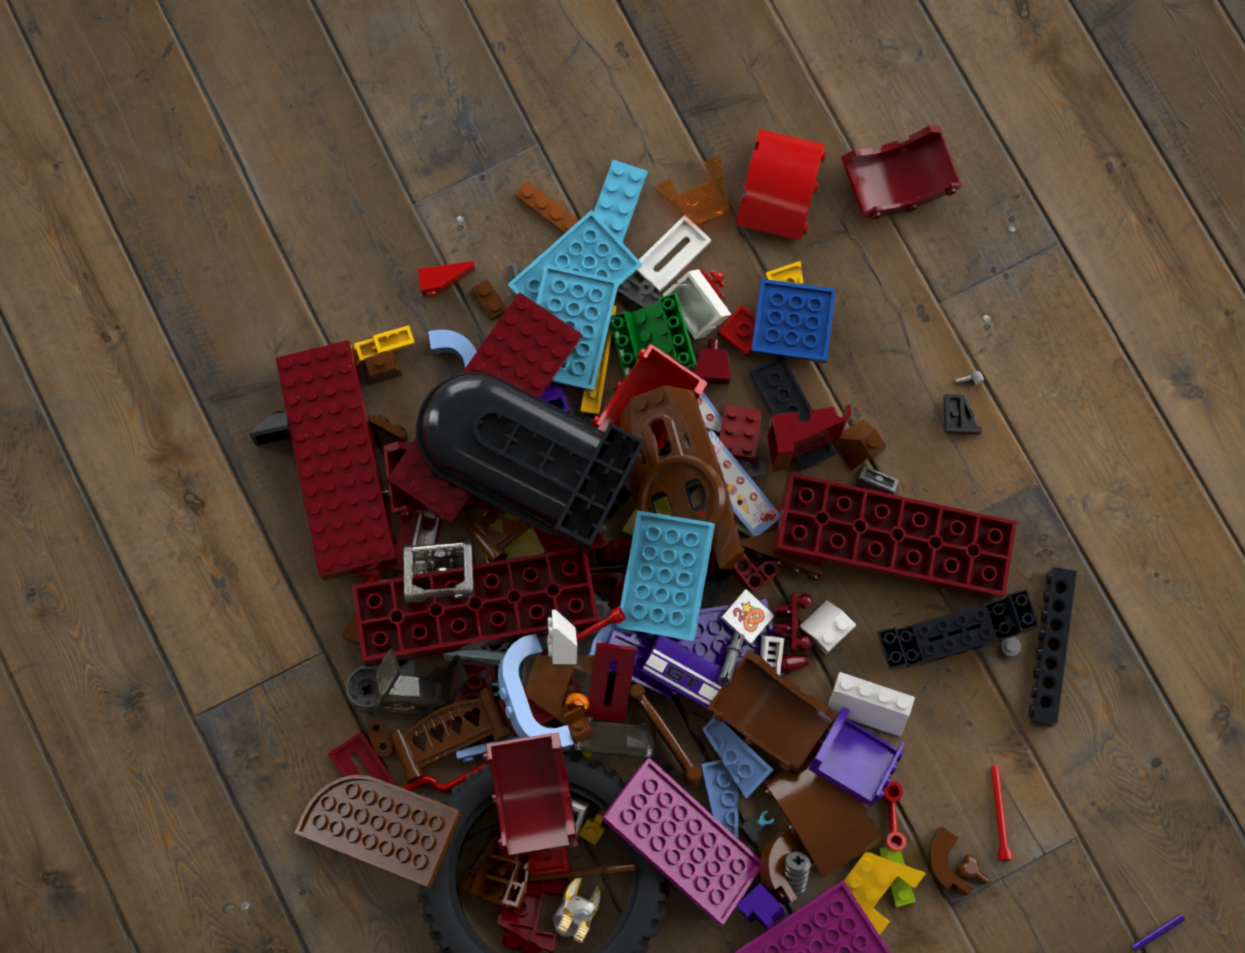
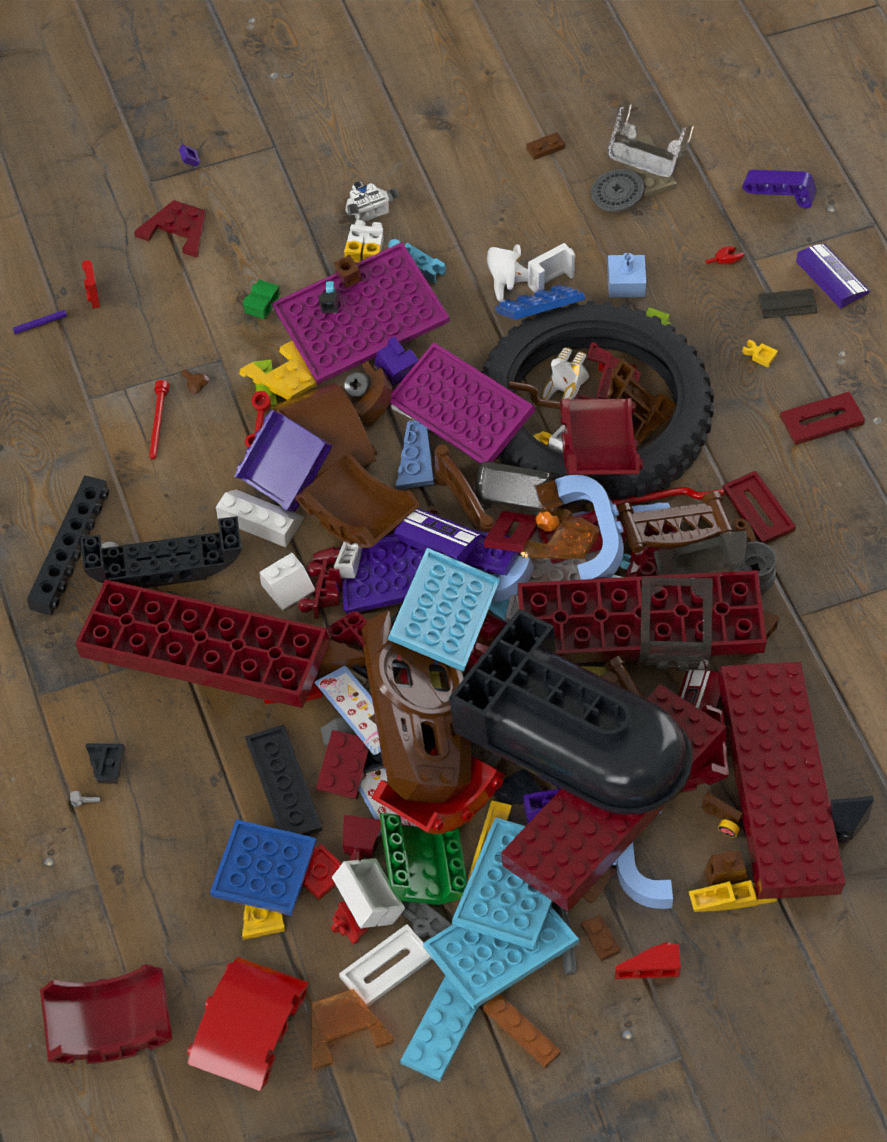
camera: 170 degrees left, 20 degrees down
reddish brown plate [294,775,462,888] -> none
red piece [541,606,626,659] -> none
white slope [548,610,577,664] -> none
medium blue wing [702,718,773,799] -> none
dark grey pin [718,632,745,685] -> none
white tile [720,589,774,645] -> none
pearl dark grey piece [739,810,774,844] -> none
dark red panel [767,404,851,471] -> none
reddish brown slope [833,419,886,470] -> none
dark grey slope [855,466,899,495] -> none
reddish brown arch [928,826,974,896] -> none
none -> yellow tile [718,819,740,838]
none -> dark red piece [780,391,865,445]

